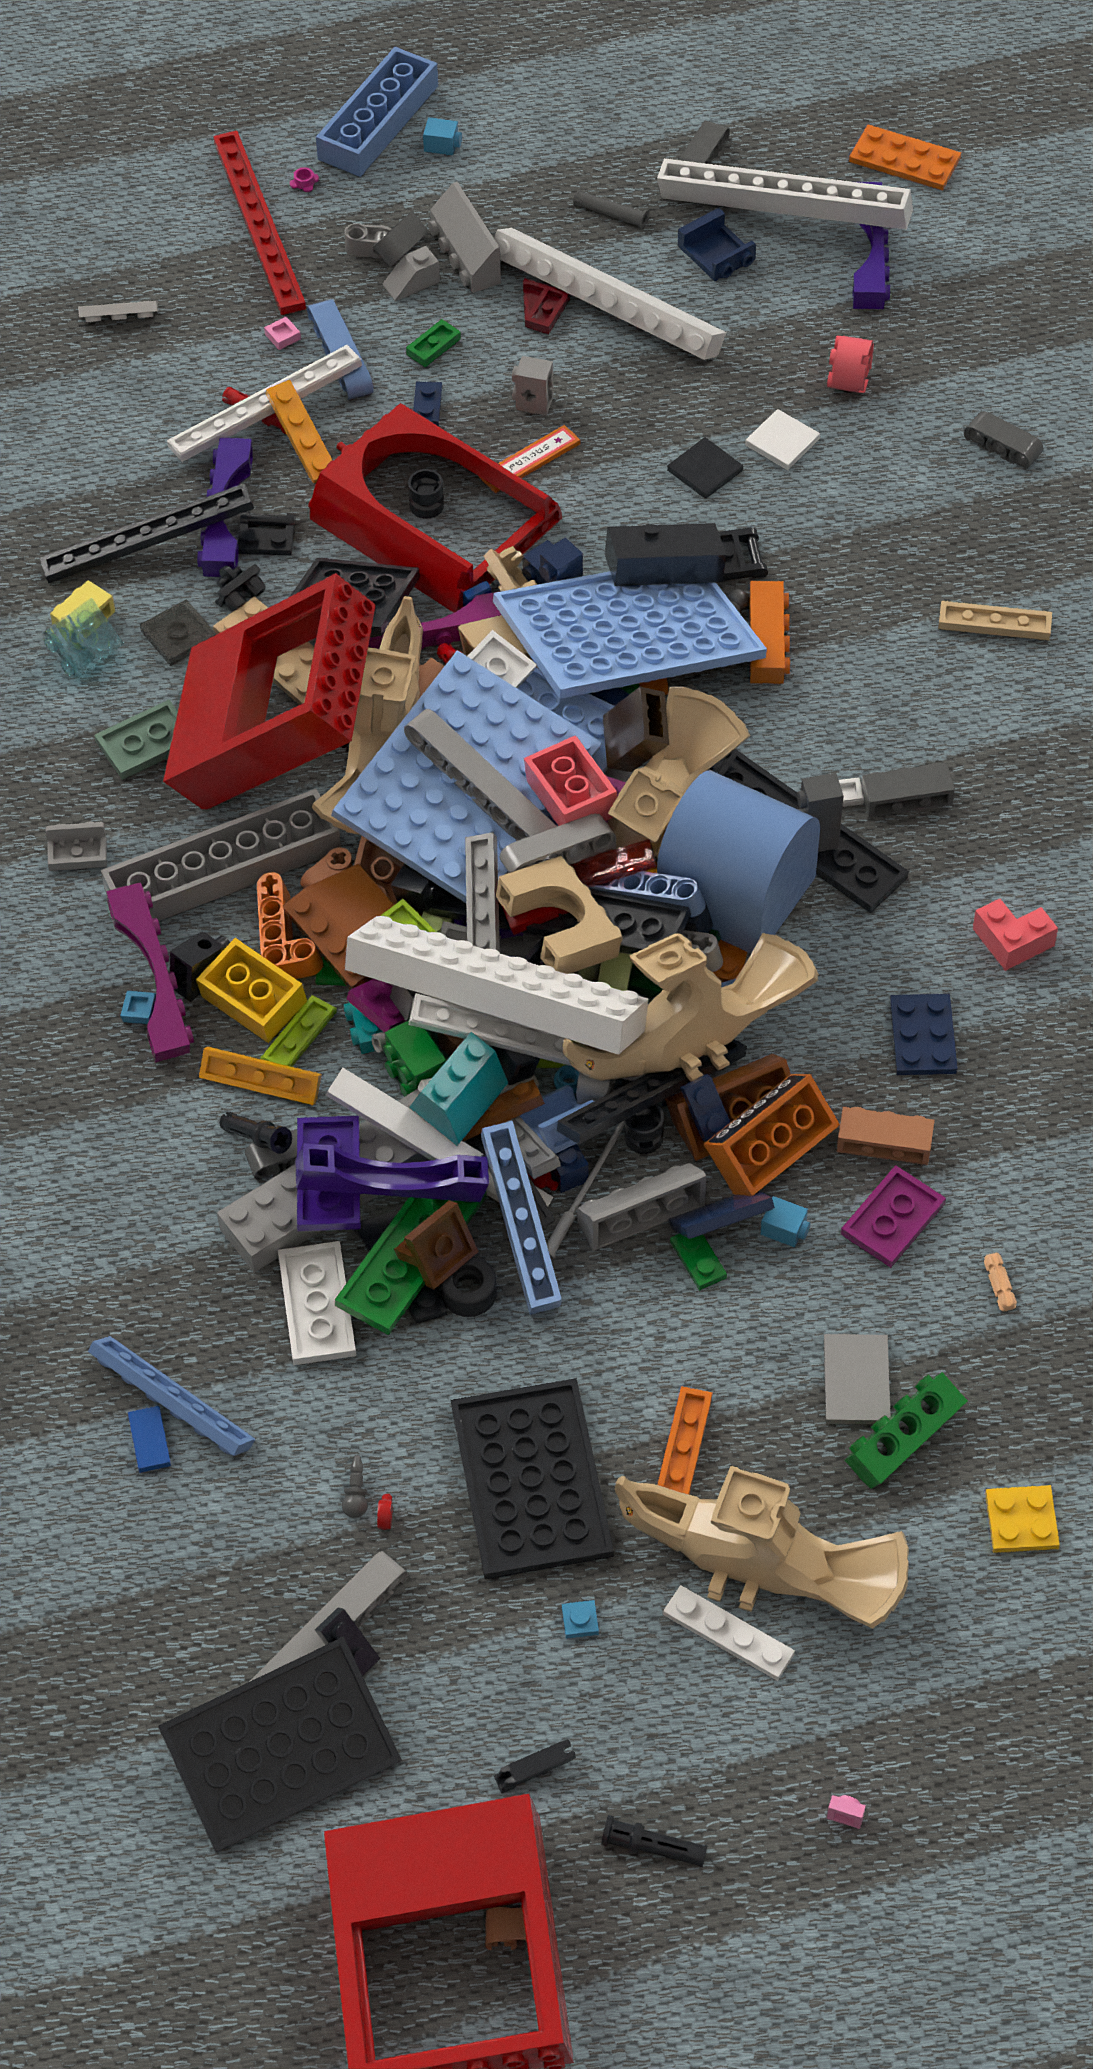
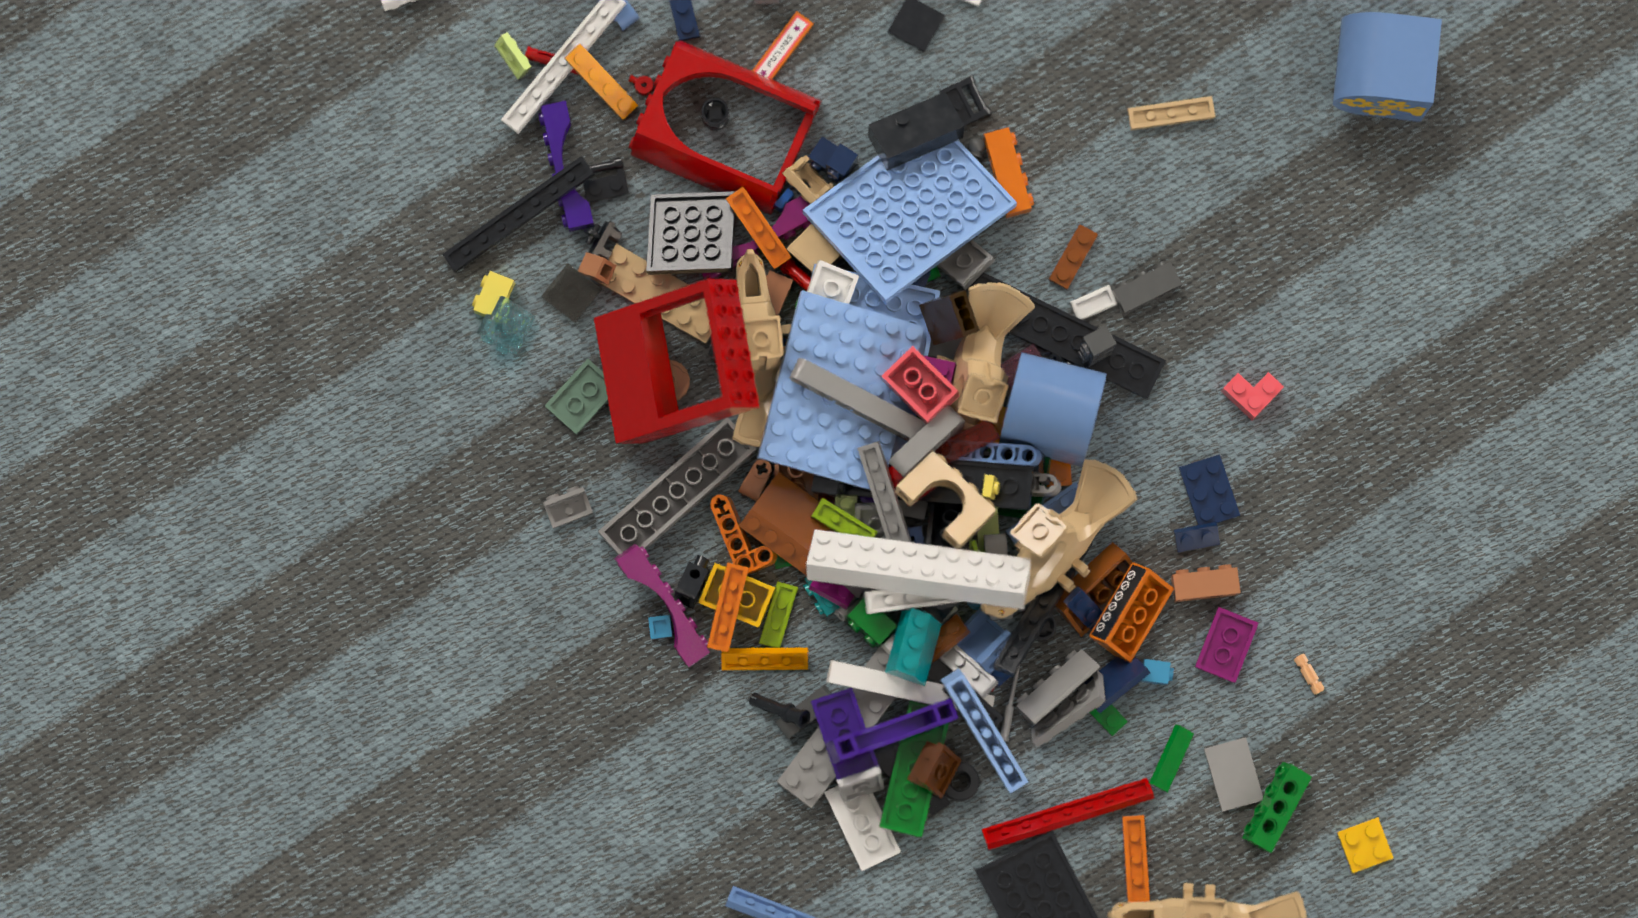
camera: 20 degrees left, 25 degrees up
none -> yellowish green plate [494,32,531,79]
none -> nougat brick [578,252,617,285]
none -> orange plate [707,562,749,652]
none -> orange plate [726,187,792,270]
none -> light grey tile [837,766,884,802]
none -> red plate [981,778,1154,850]
none -> light yellow plate [982,474,1000,500]
none -> light grey wing [1031,670,1105,747]
none -> dark orange plate [1049,224,1098,290]
none -> green tile [1149,724,1194,793]
none -> dark blue plate [1174,522,1220,553]

